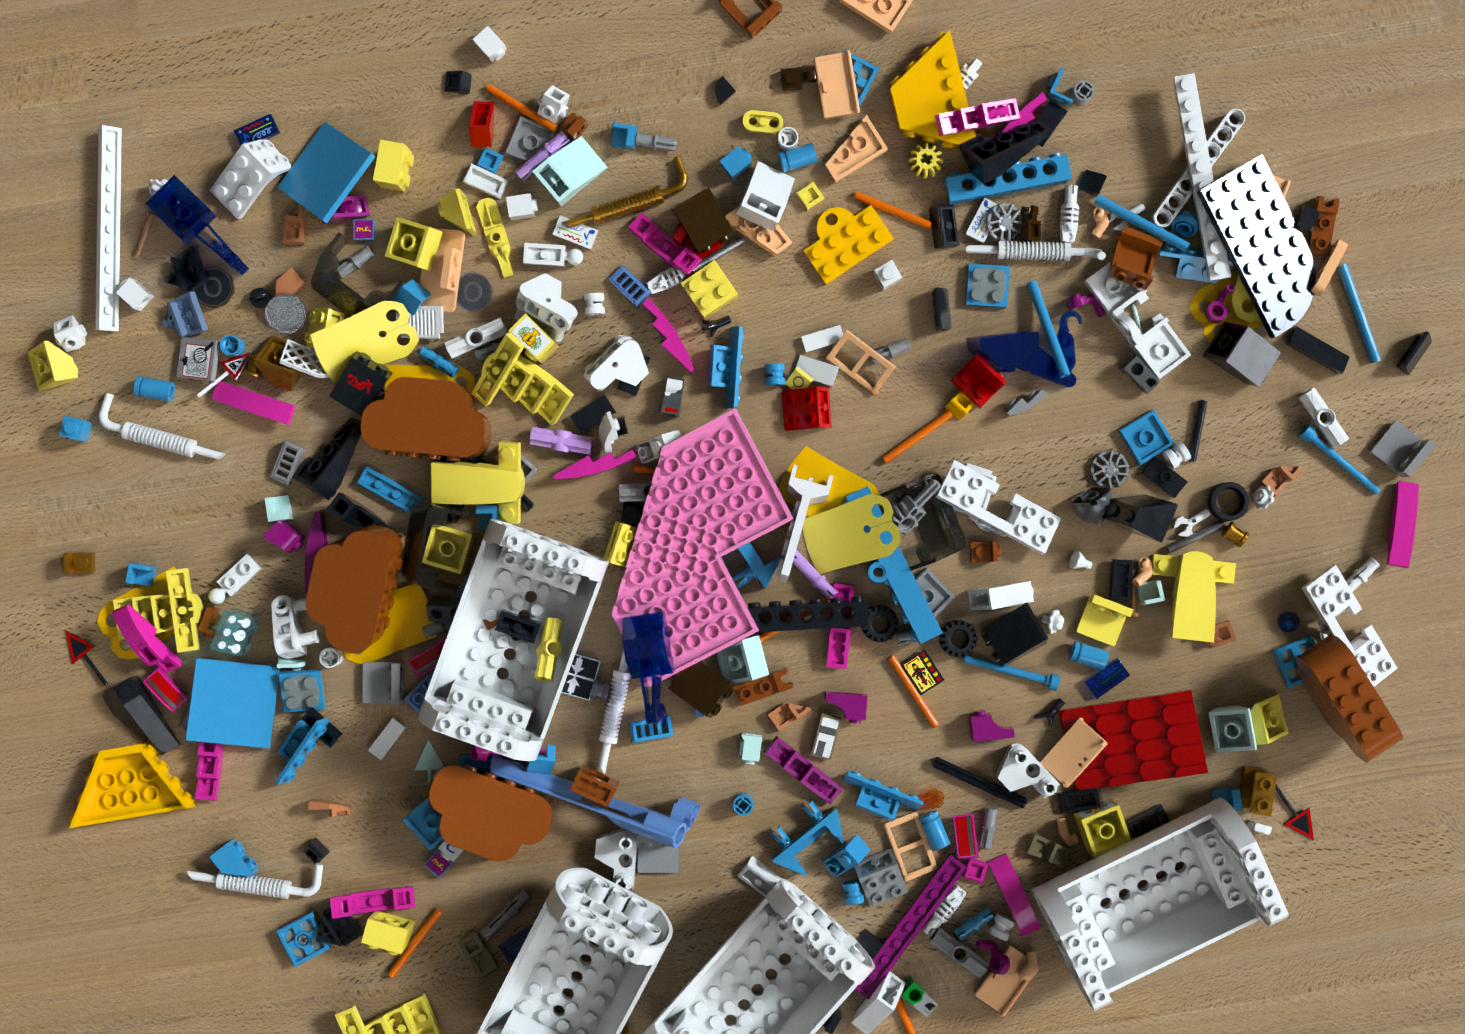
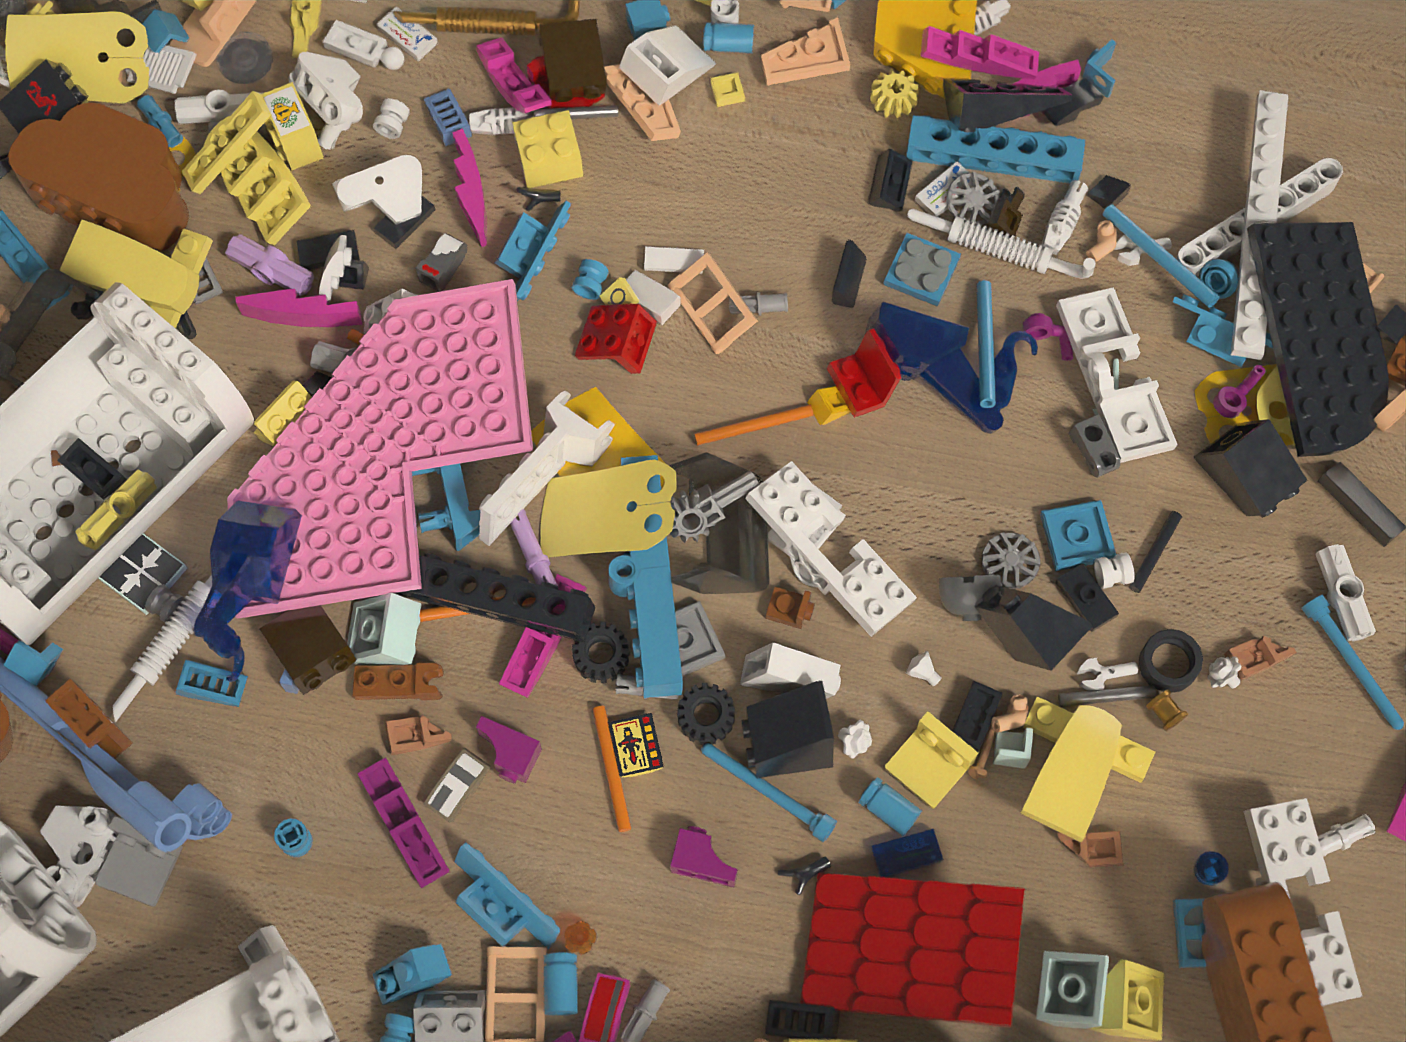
camera: 20 degrees right, 20 degrees down
light yellow brick [422,523,476,574] -> none
light aqua window [739,733,762,764] -> none
dark azure hose [770,800,844,875] -> none
yellow plate [803,205,894,285] -> none
orange bar [854,191,932,229] -> none
white brick [873,260,902,291] -> none
black axle [932,757,1027,808] -> none
white piece [995,743,1060,799] -> none
light grey slope [1005,389,1048,417] -> none
light nougat door [1040,717,1108,788] -> none
light grey wheel [1071,80,1095,105] -> none
dark orange panel [1107,226,1163,290] -> none

